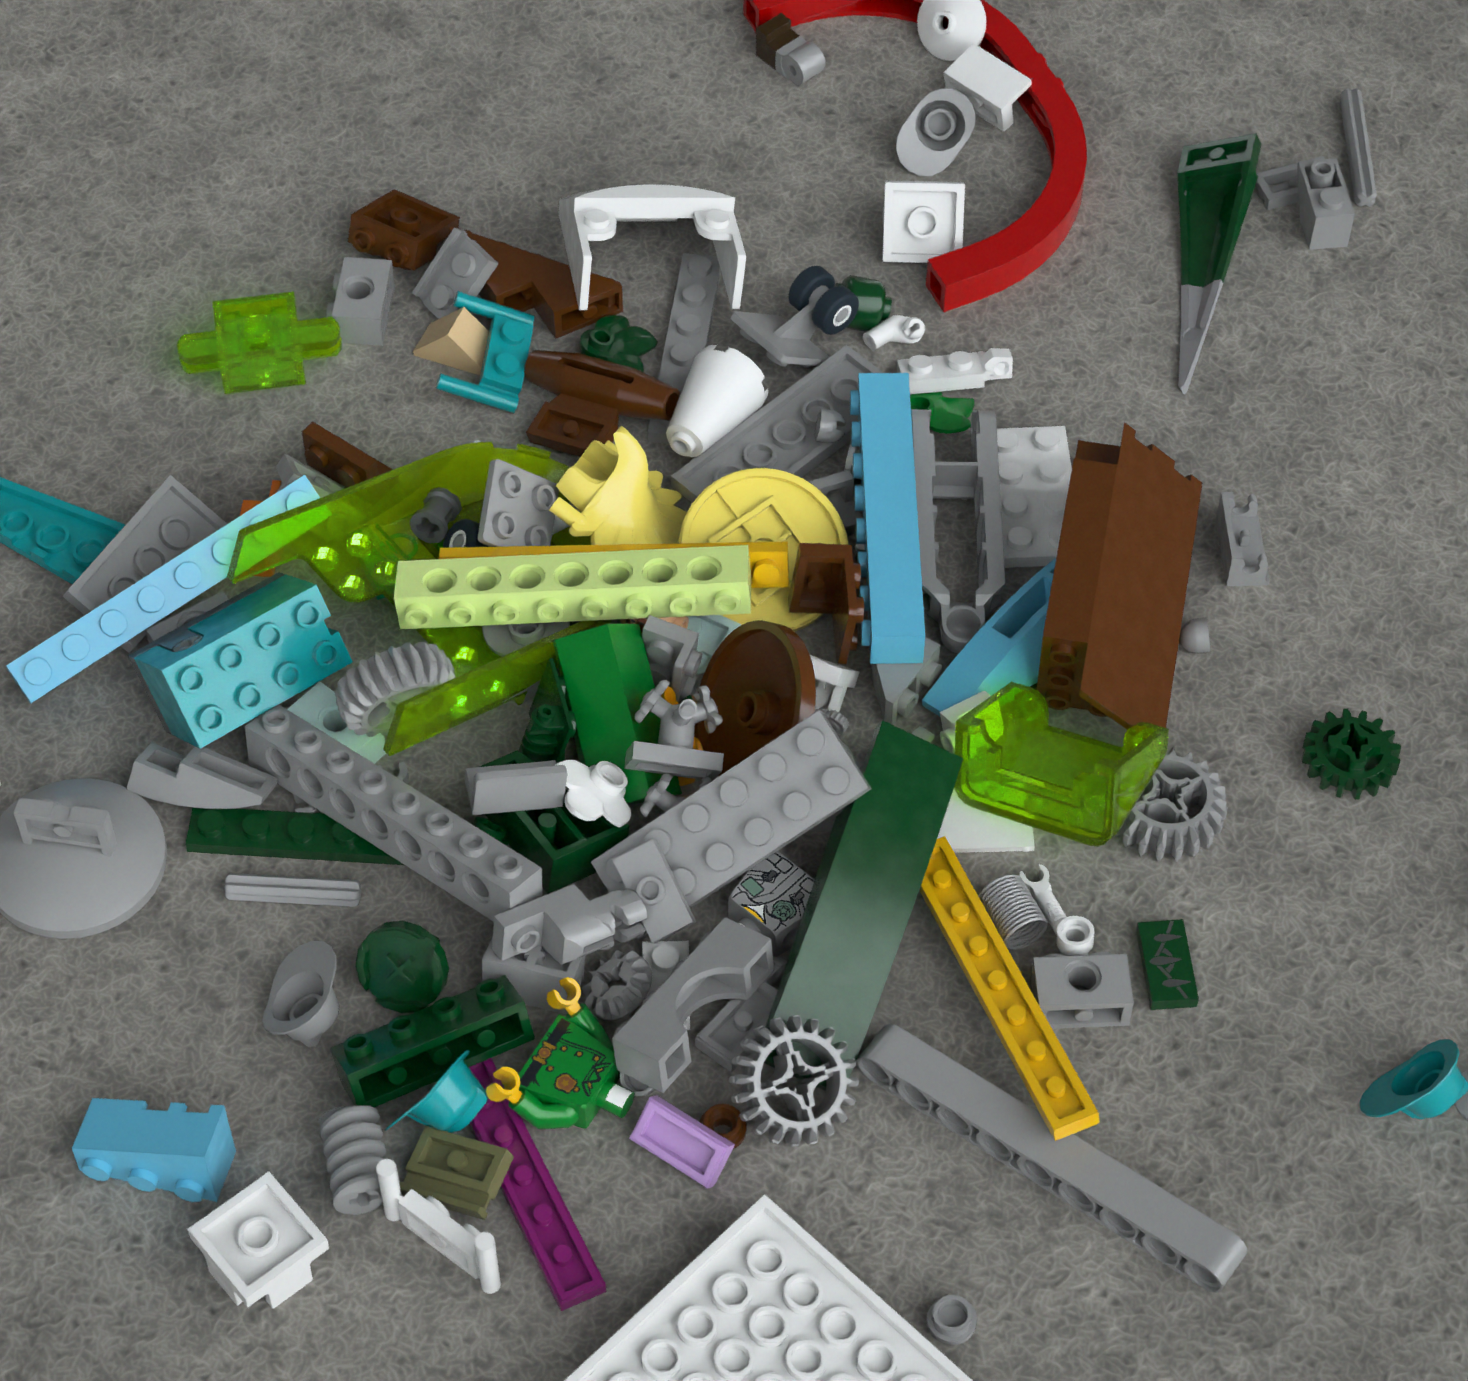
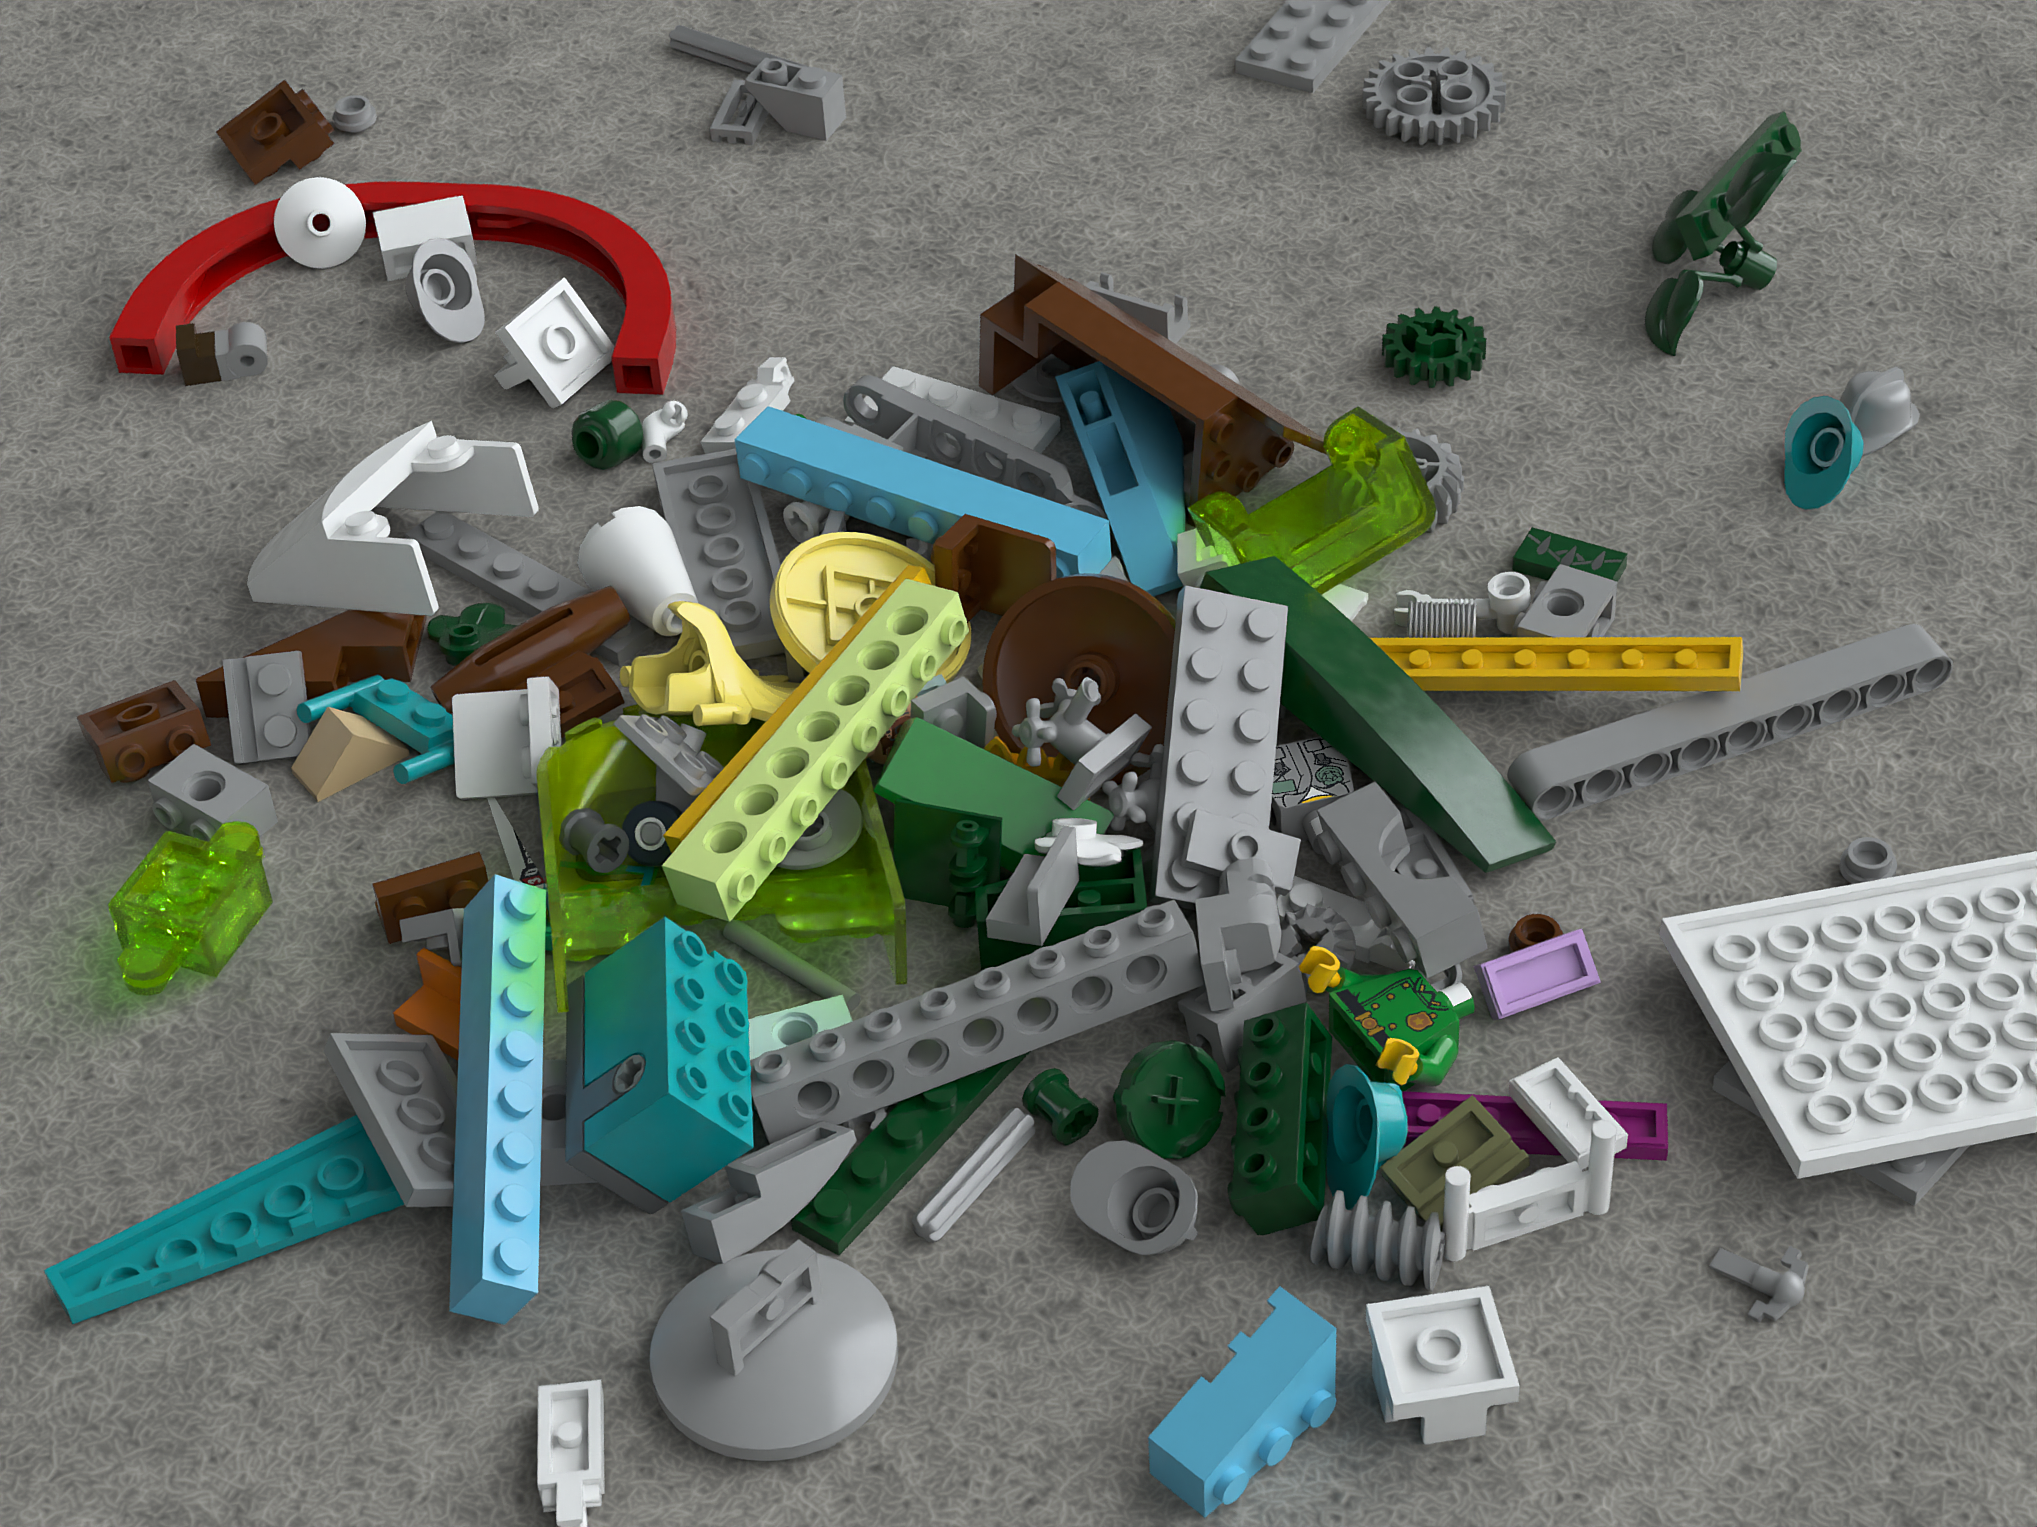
camera: 55 degrees left, 10 degrees down
light grey gear [334,642,458,737] -> none
light grey gear [729,1015,859,1147] -> none
plate [730,266,859,368] -> none
light grey hinge [814,408,846,443] -> none
dark green plate [1177,133,1261,394] -> none
none -> white bracket [452,677,561,800]
none -> dark green bush [1022,1068,1099,1145]
none -> white plate [1508,1057,1628,1170]

